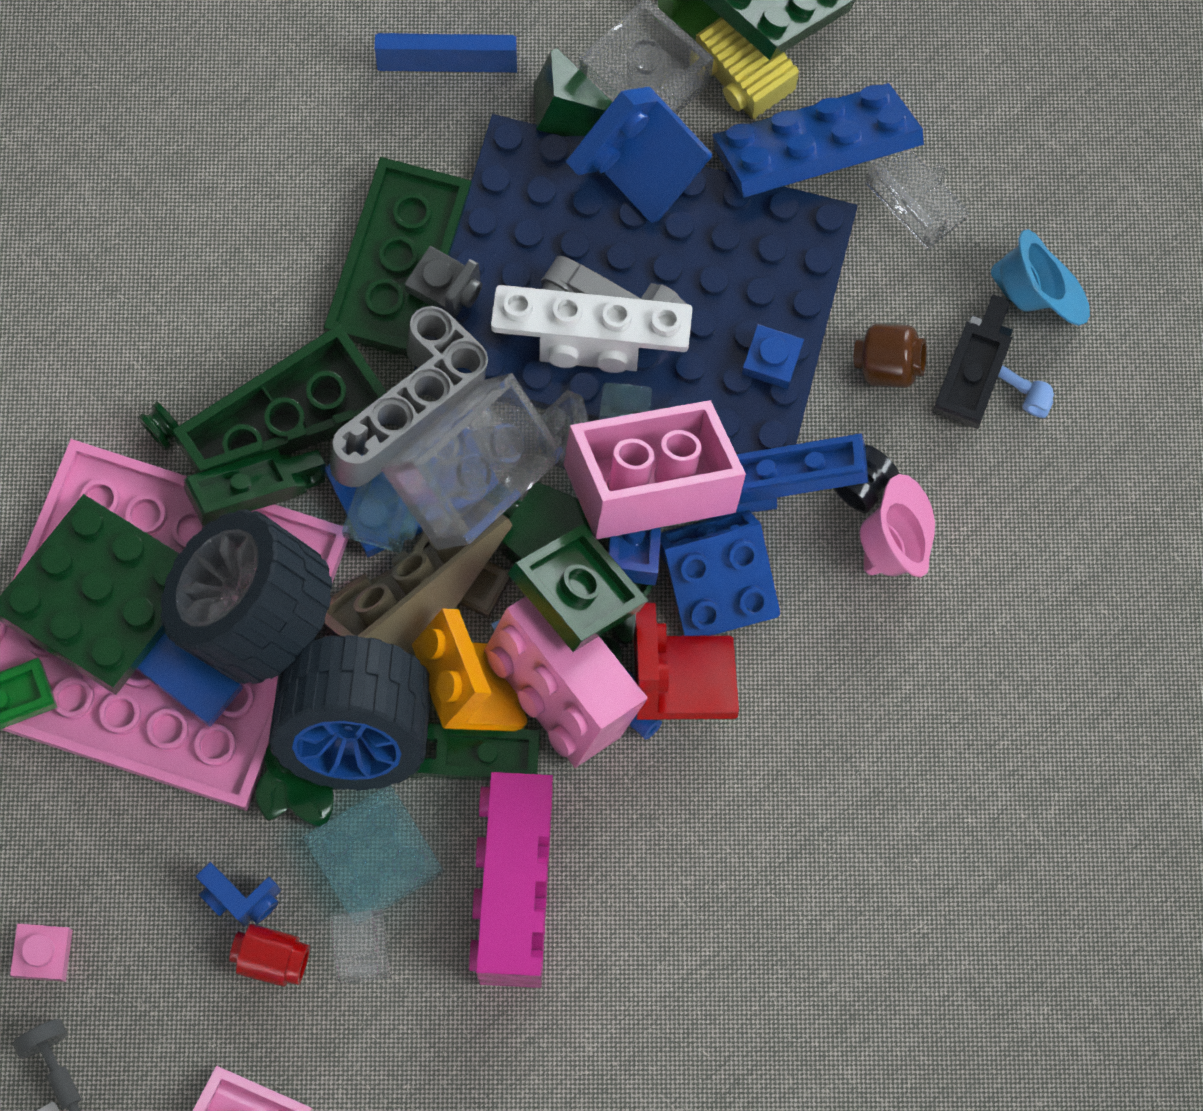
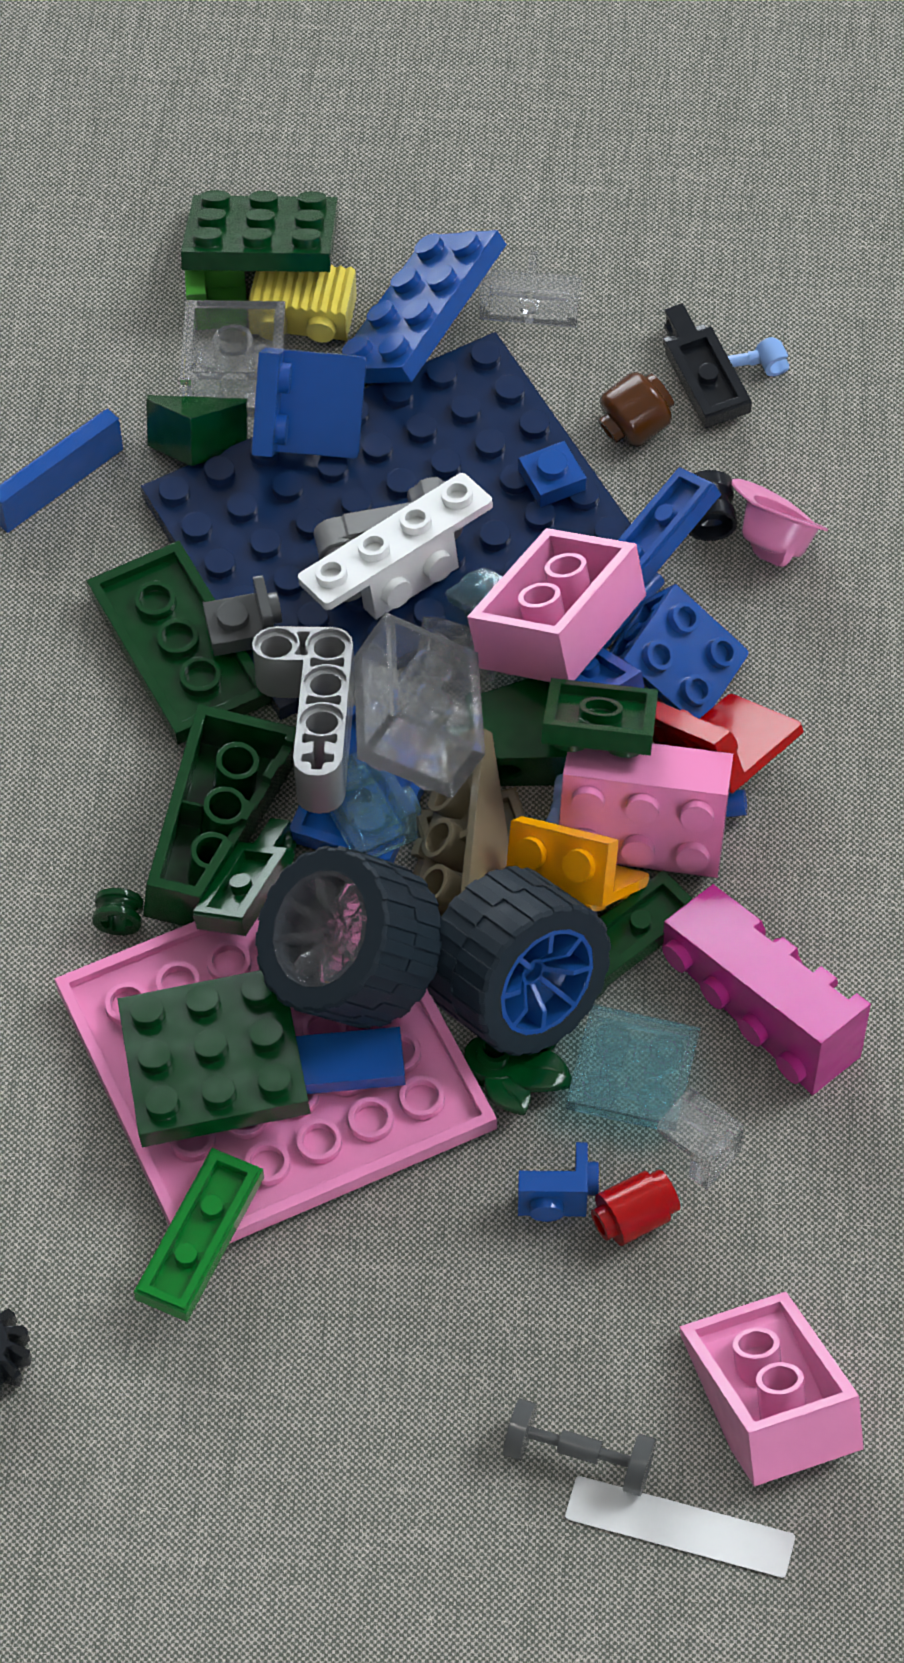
camera: 40 degrees left, 15 degrees down
bright pink plate [10,924,73,982] -> none
dark azure piece [991,229,1090,326] -> none

